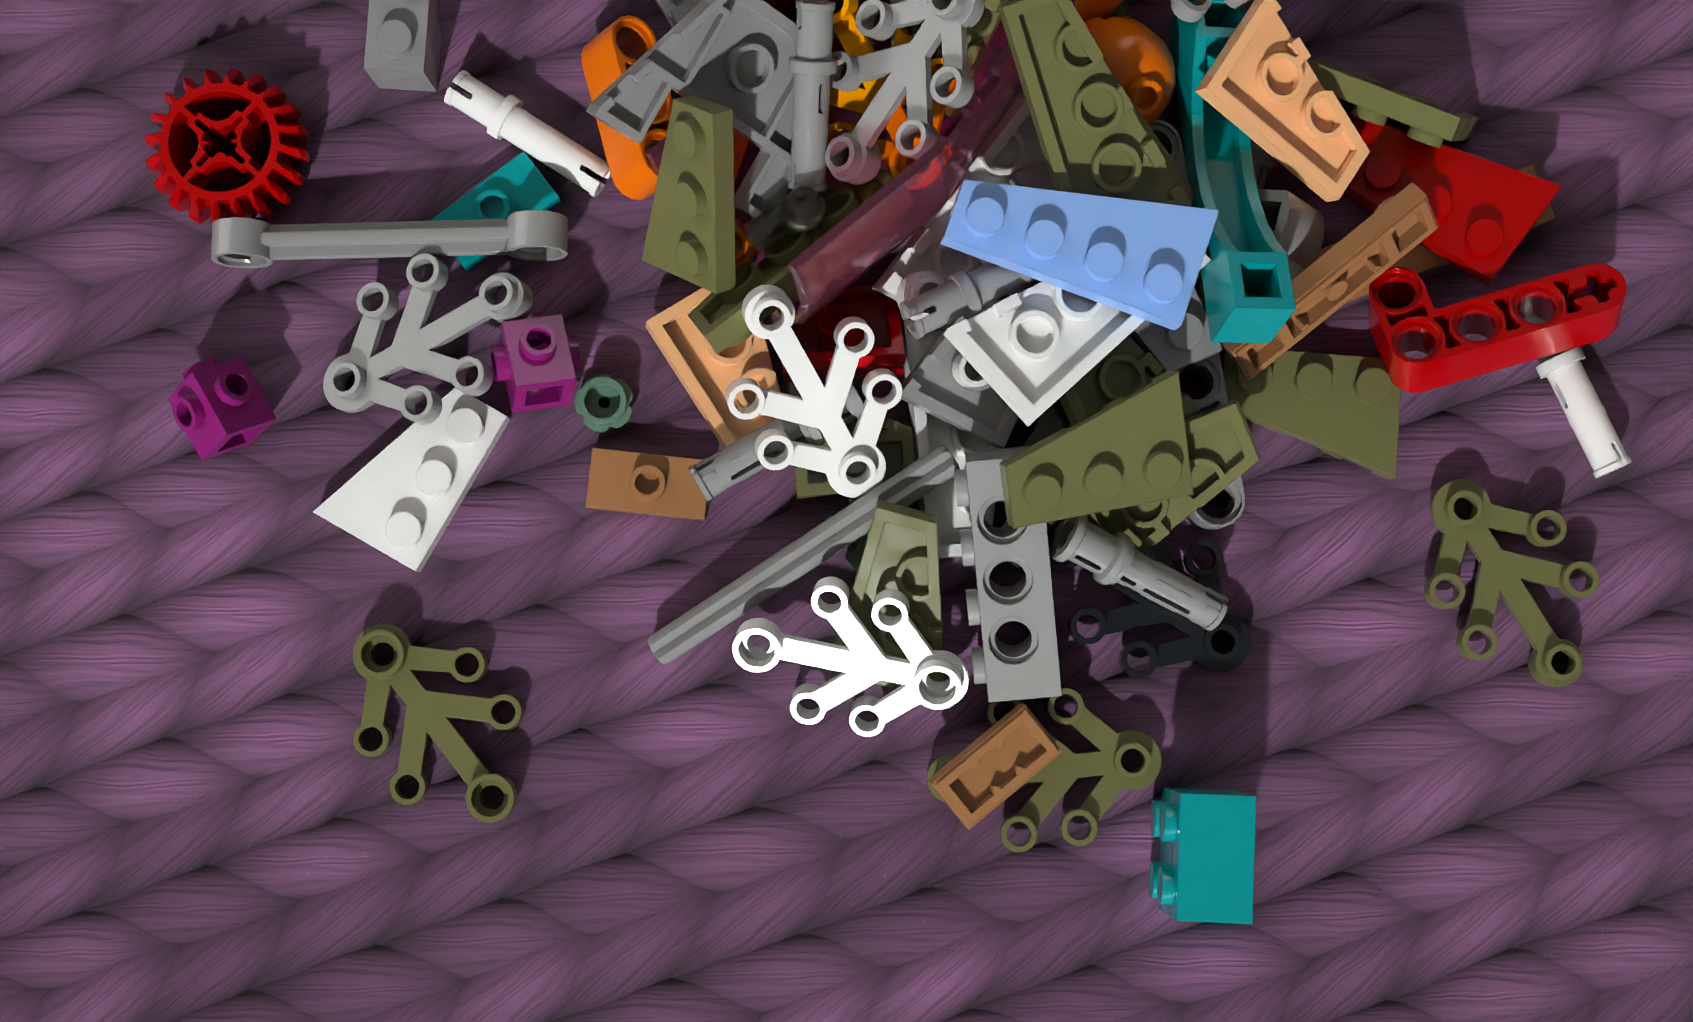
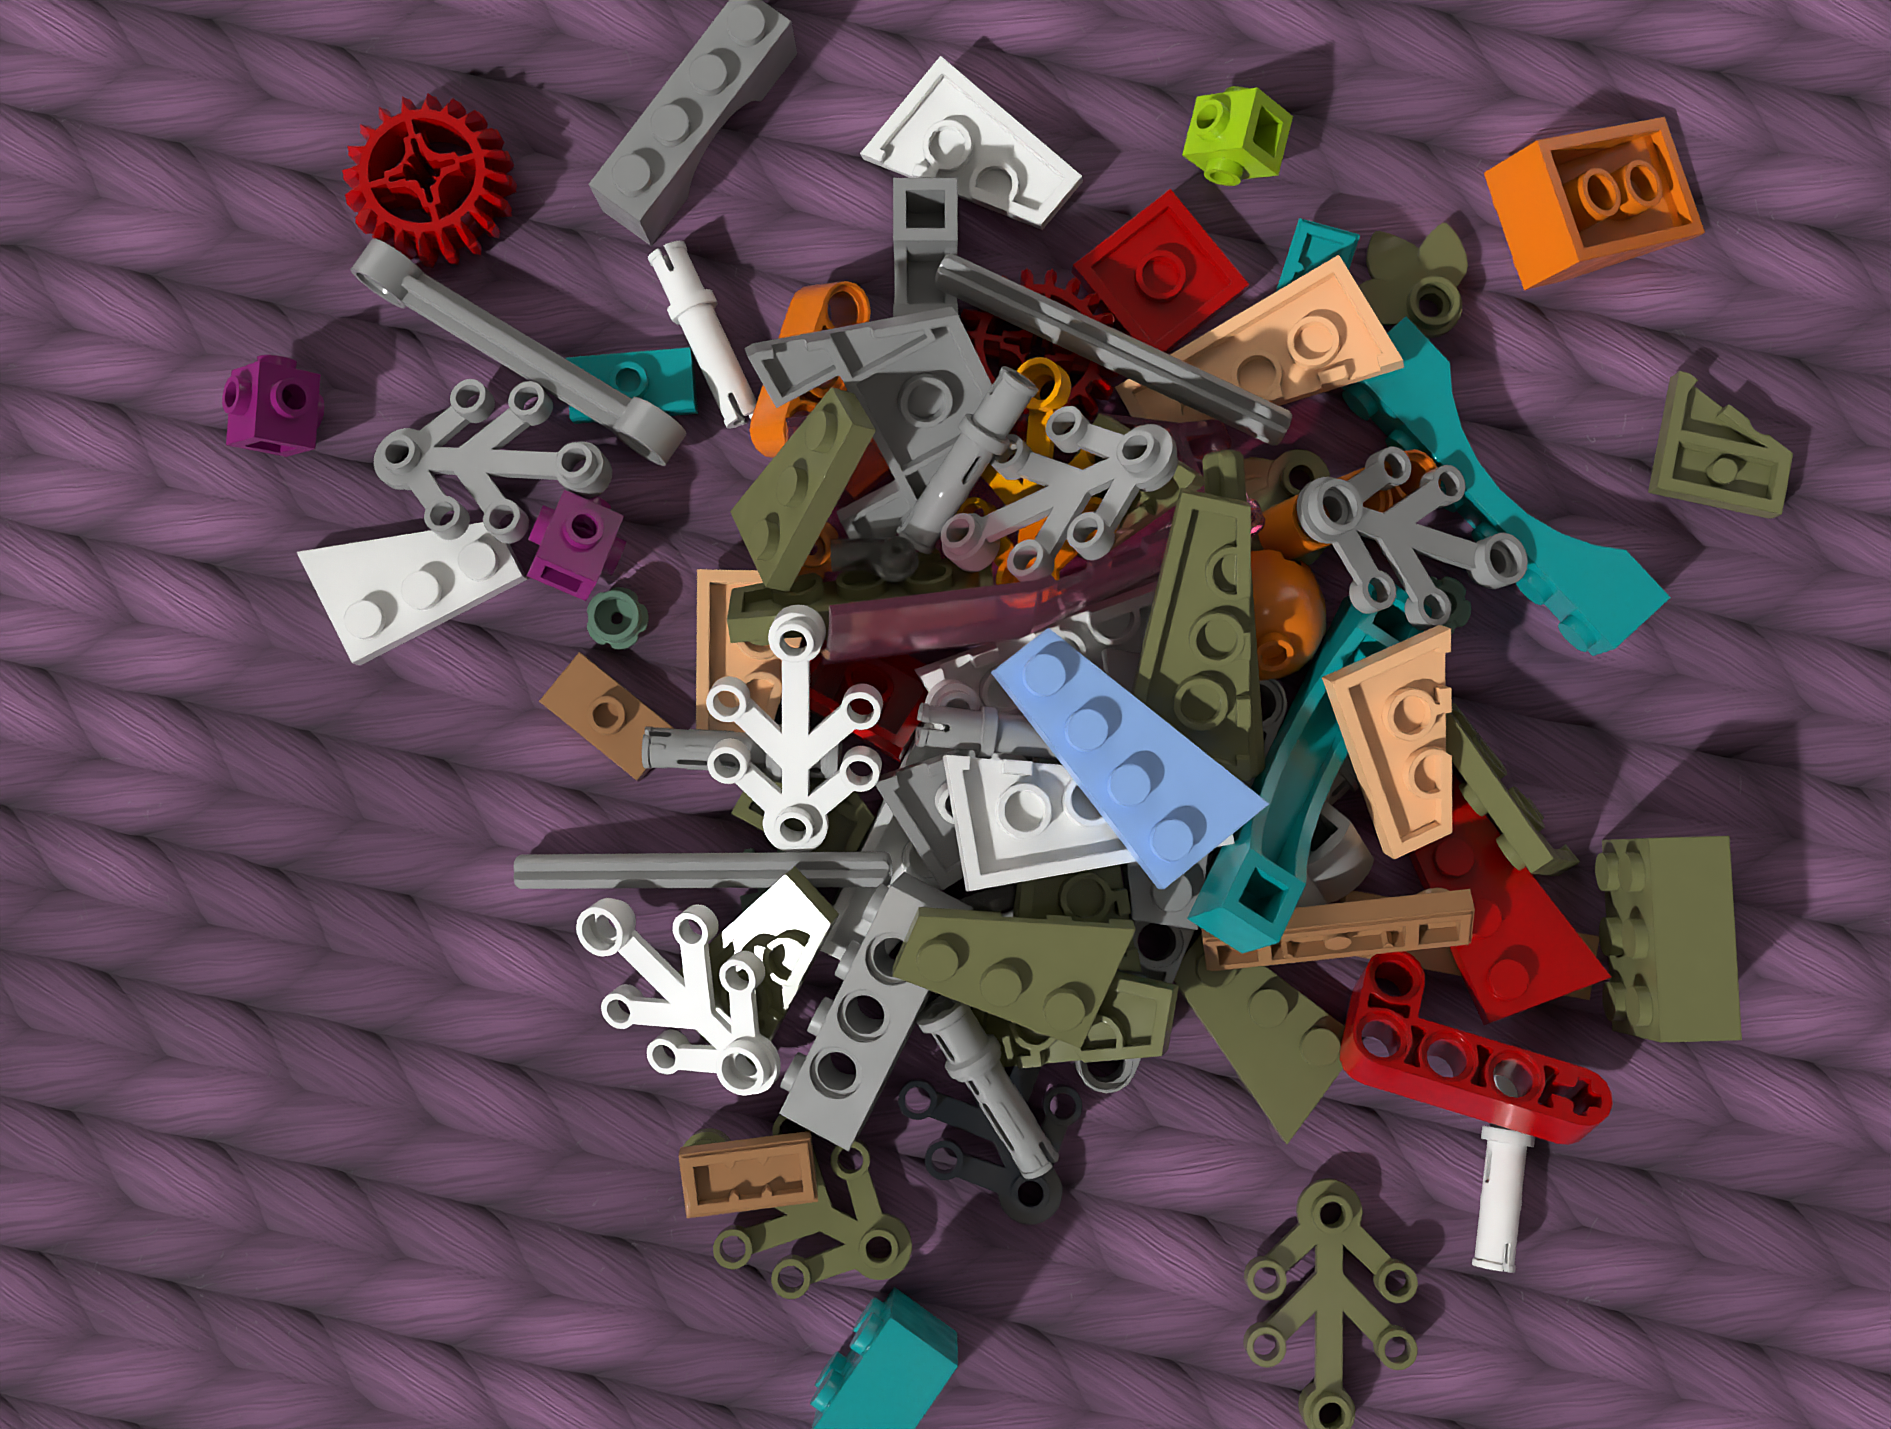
camera: 35 degrees right, 0 degrees up
olive plant [352,624,525,823] -> none
none -> olive brick [1595,836,1742,1043]

